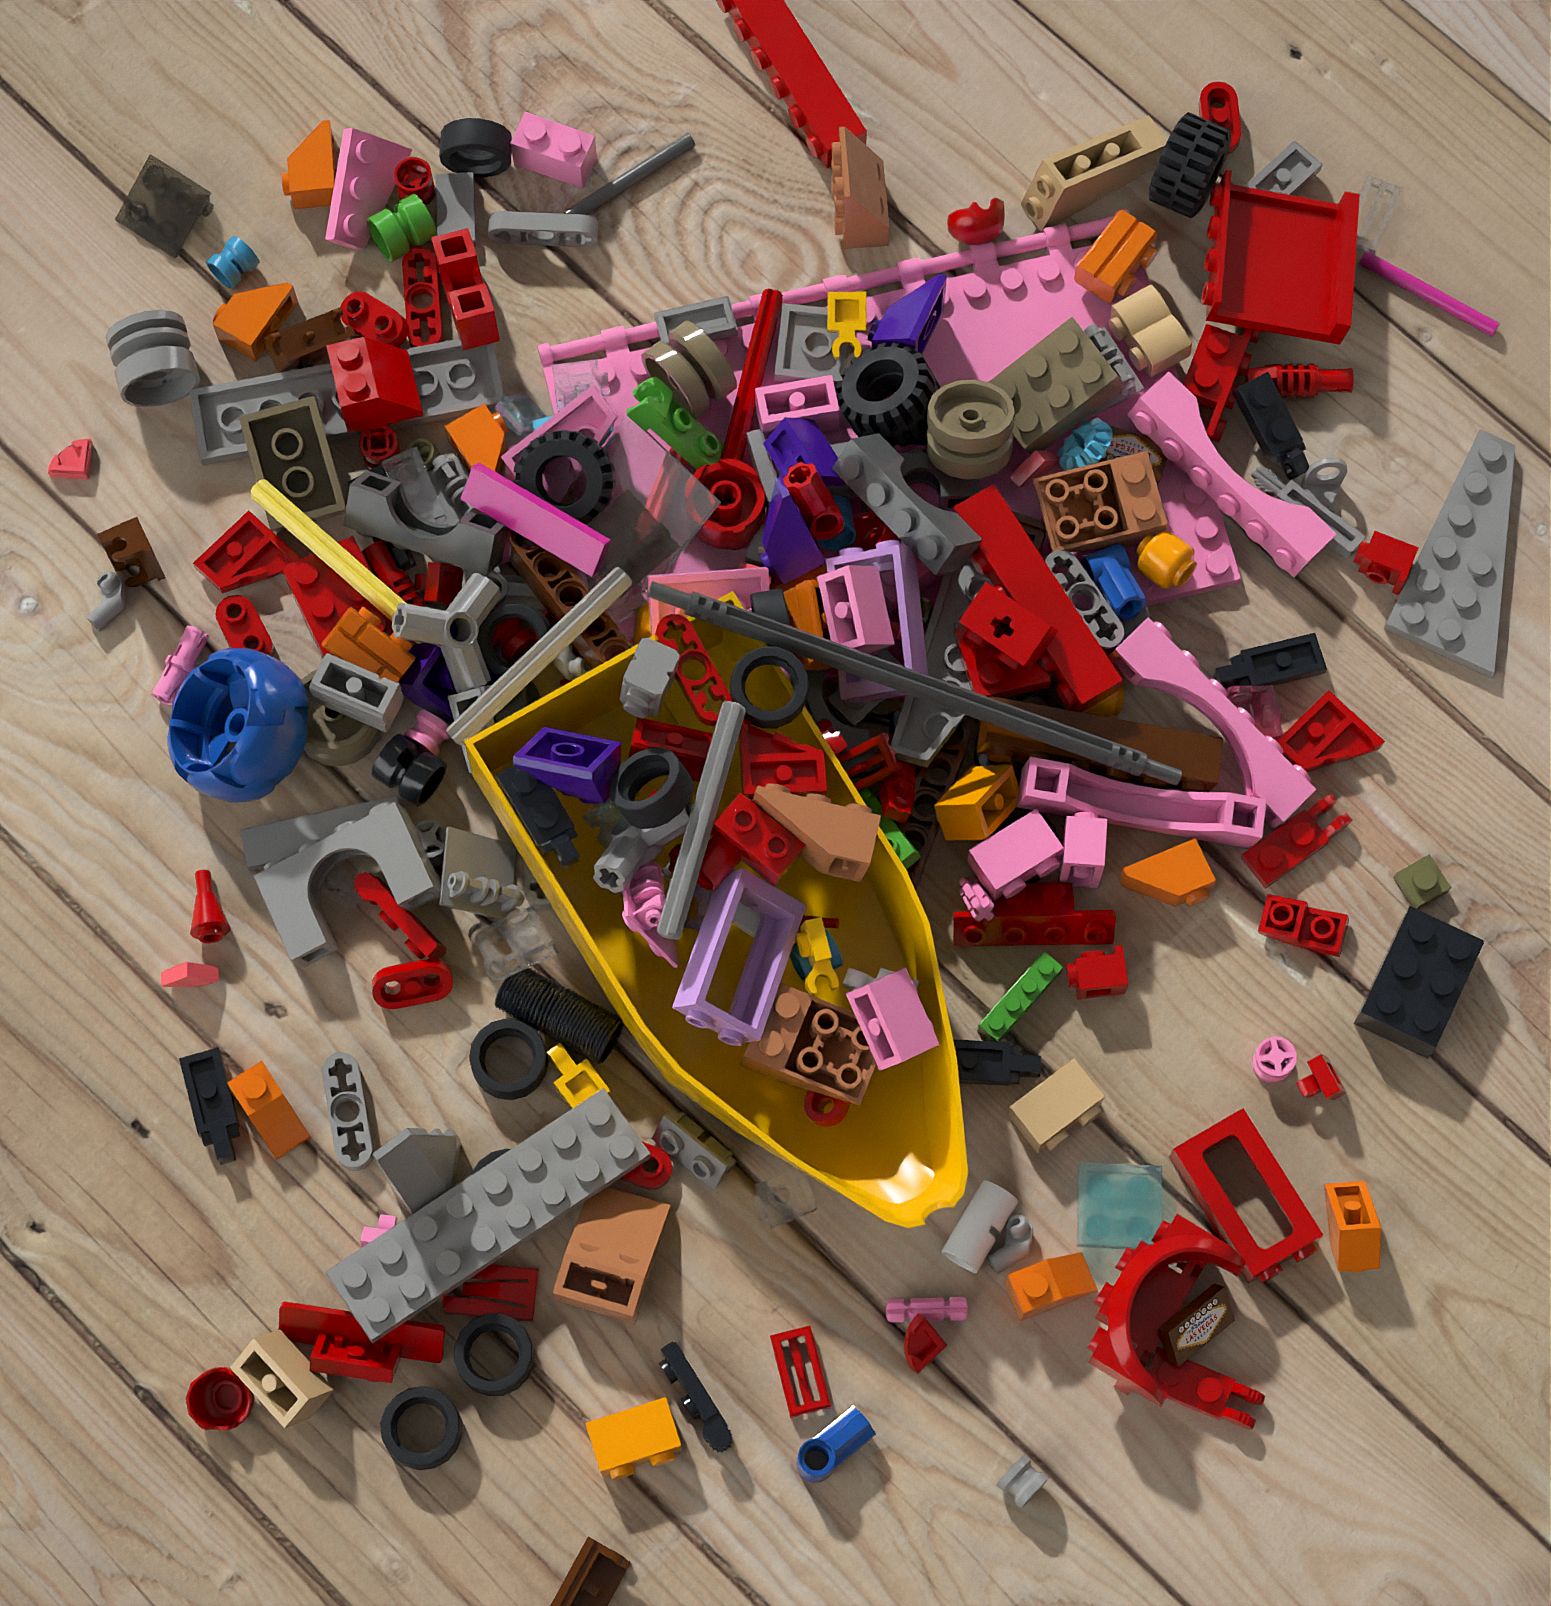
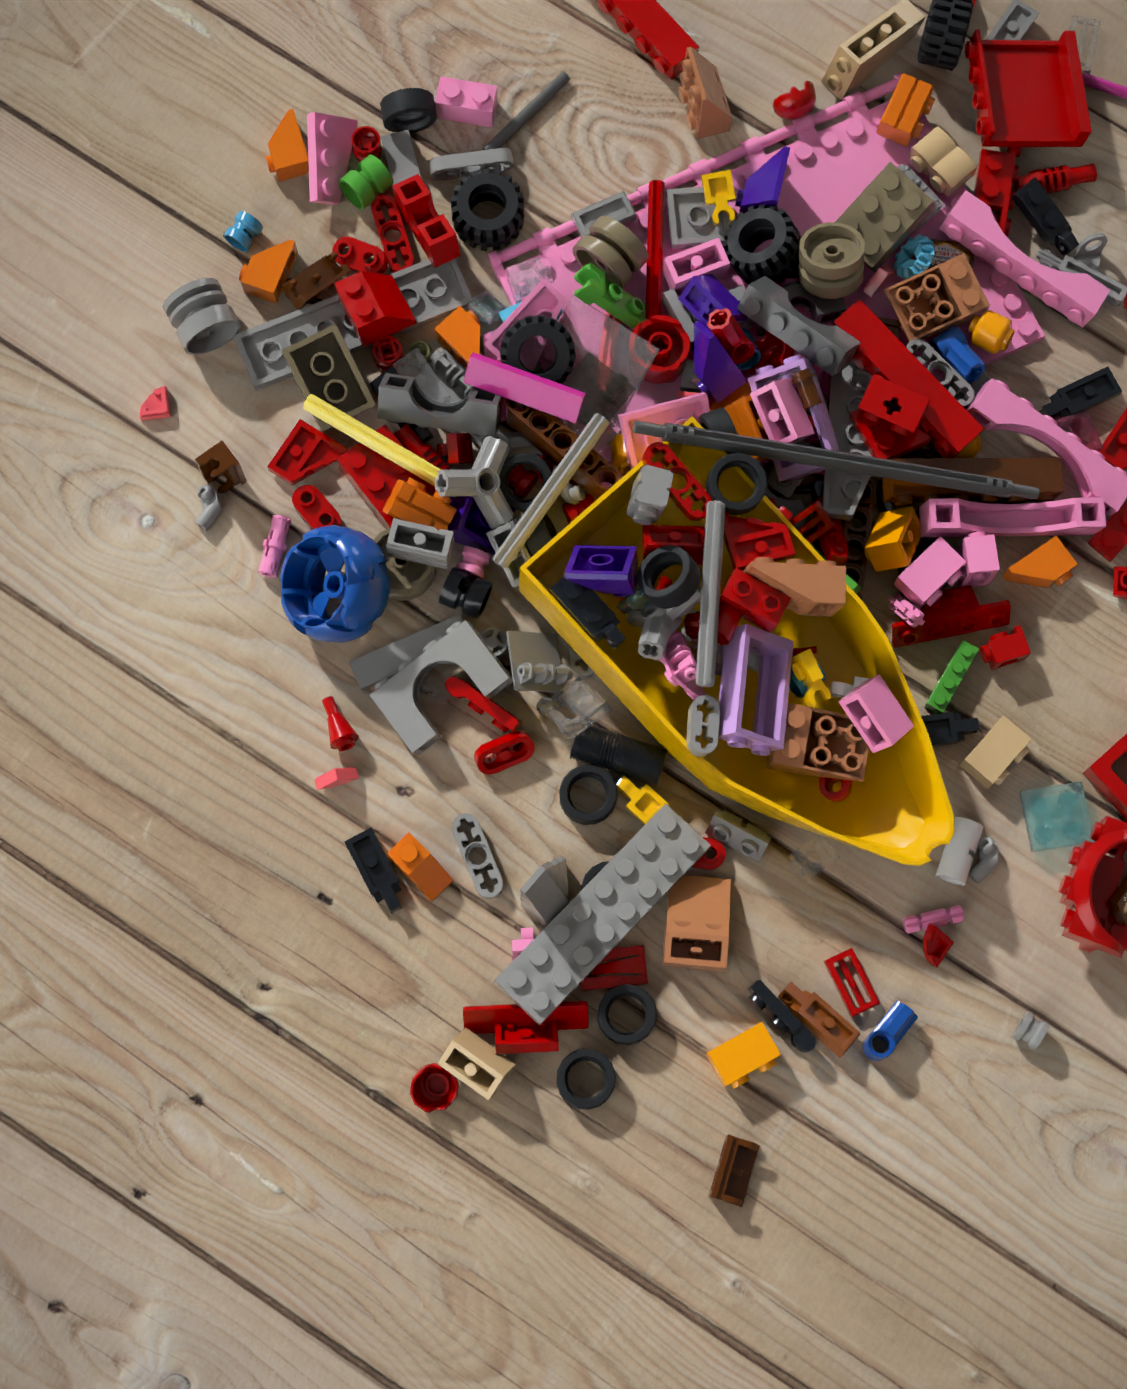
camera: 15 degrees left, 5 degrees up
clear smoke hinge [115,154,214,258] -> none
orange slope [1005,1252,1098,1321] -> none
none -> black tyre [451,169,524,251]
none -> light grey beam [686,695,720,757]
none -> dark orange hinge [778,982,860,1058]
none -> reddish brown pin [791,368,823,410]

